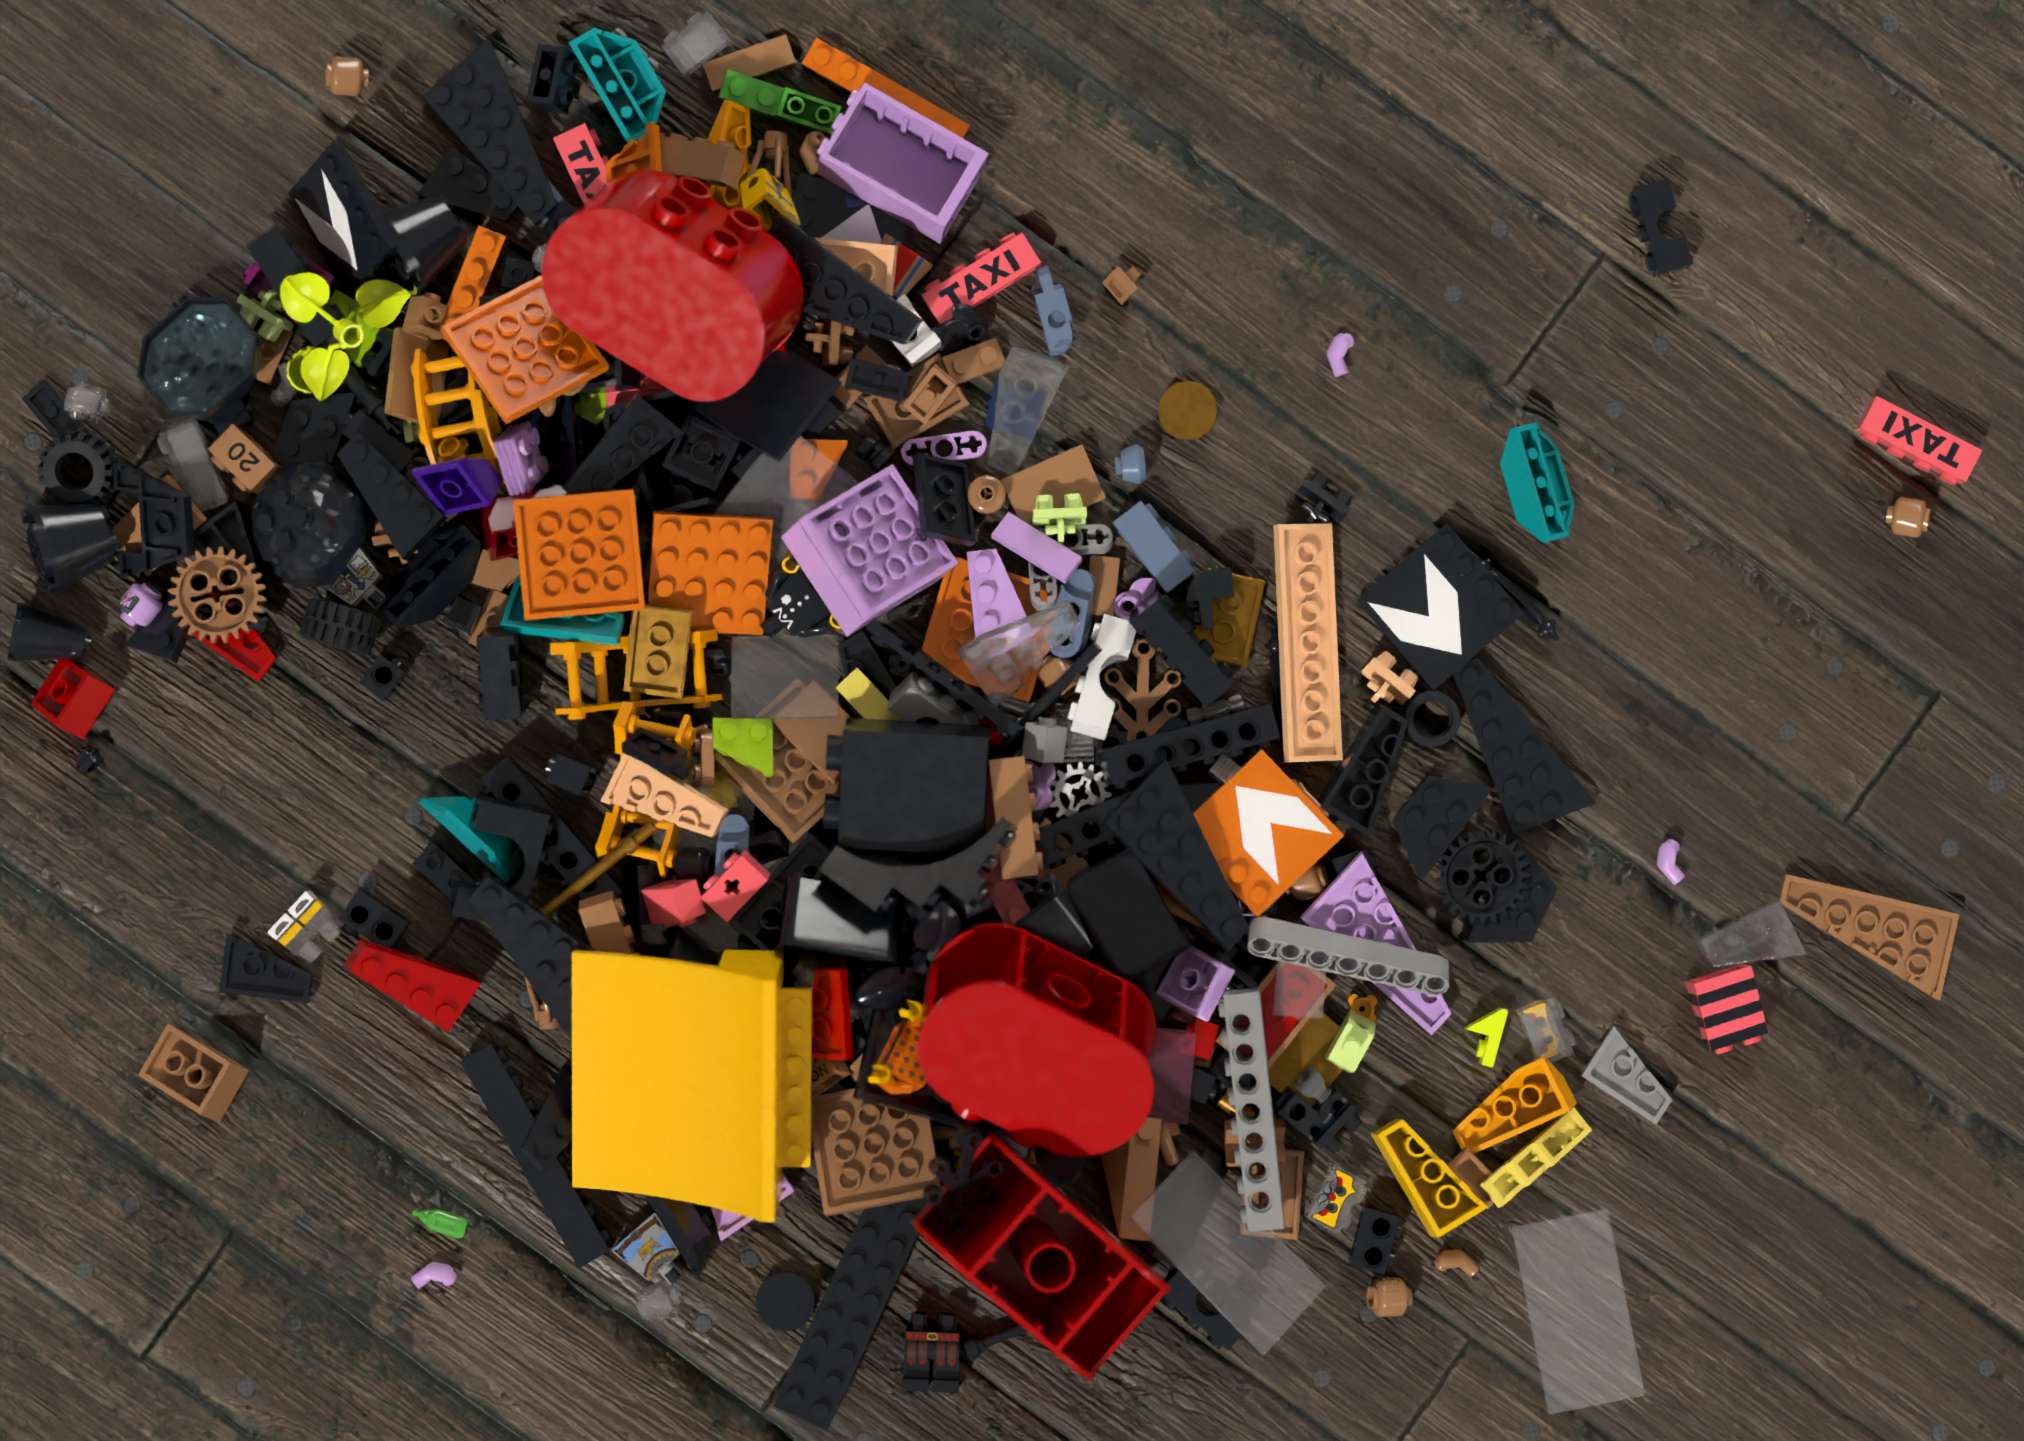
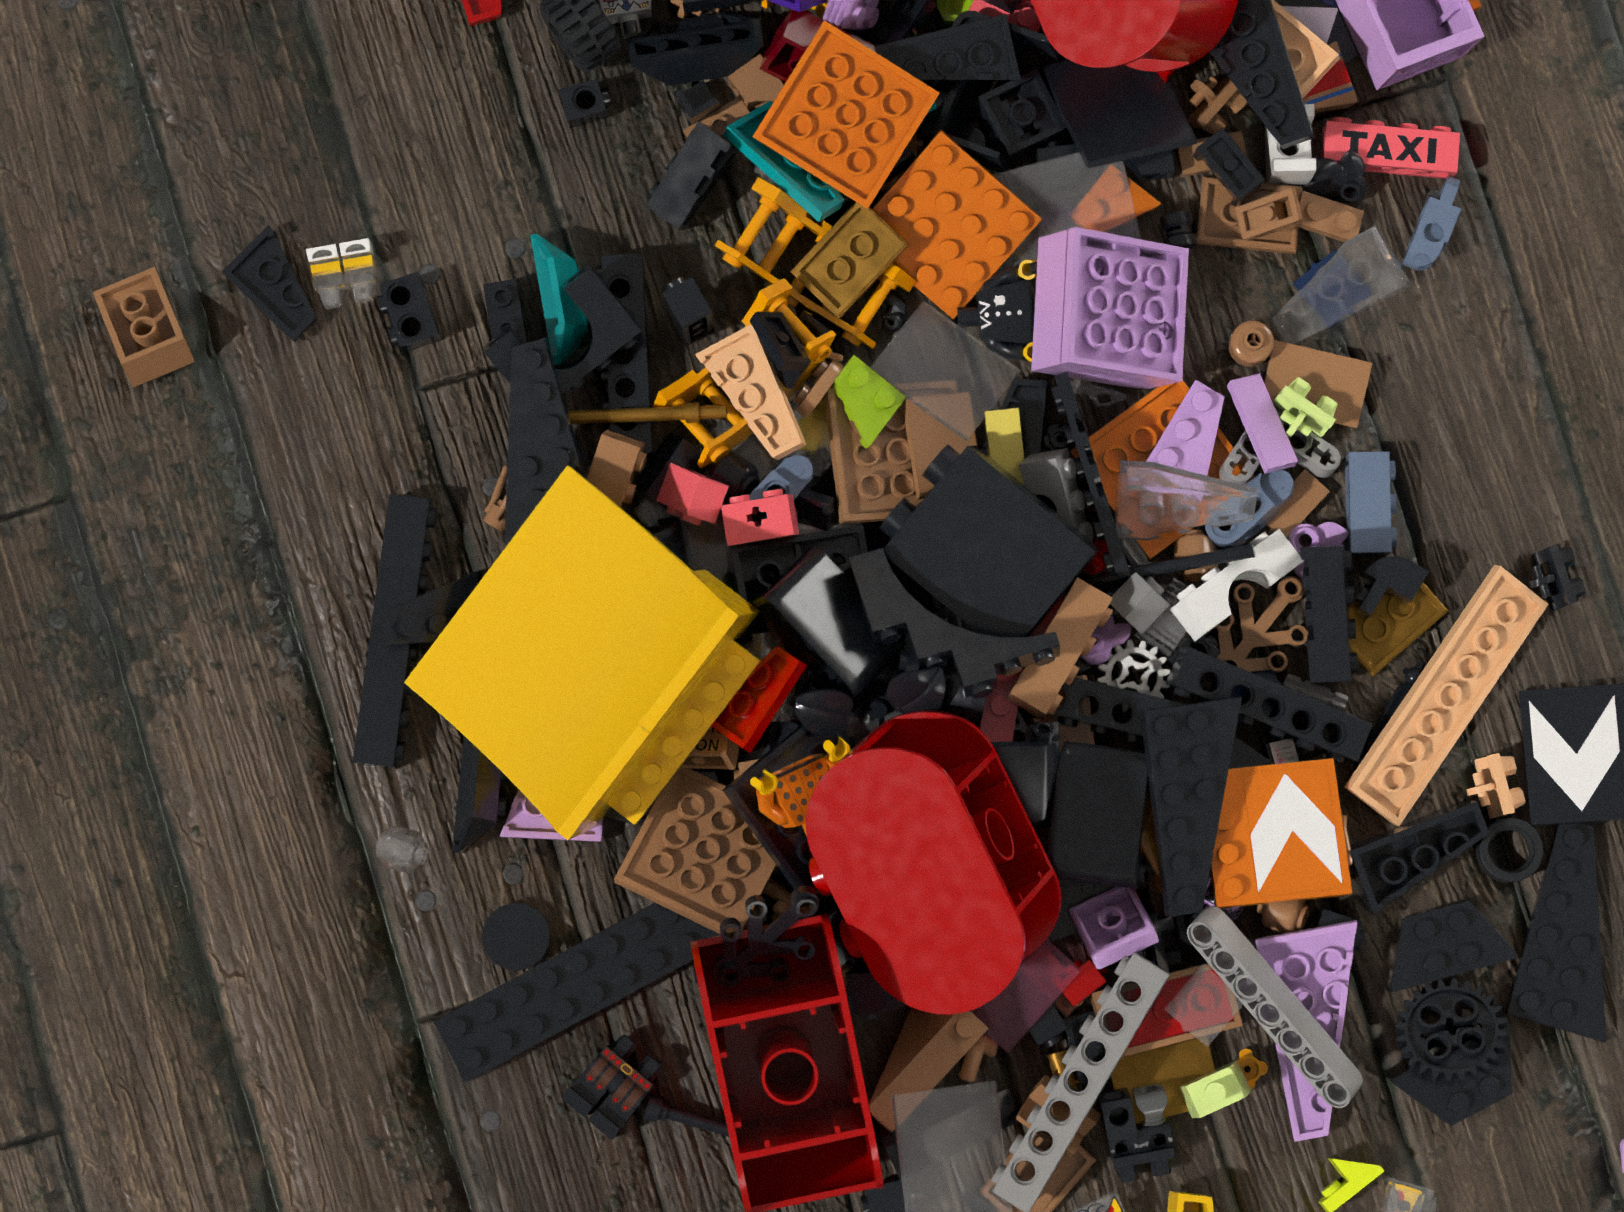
camera: 40 degrees right, 5 degrees down
red wedge [344,939,481,1032] -> none
lavender arm [411,1262,457,1289] -> none
bright green piece [412,1209,469,1238] -> none
torso [612,1212,684,1285] -> none
lavender beam [901,431,987,466] -> none
black tile [913,452,976,547] -> none
medium nougat tile [1102,266,1141,305] -> none
sand blue cone [1114,444,1146,484] -> none
pearl gold tile [1158,381,1217,440] -> none

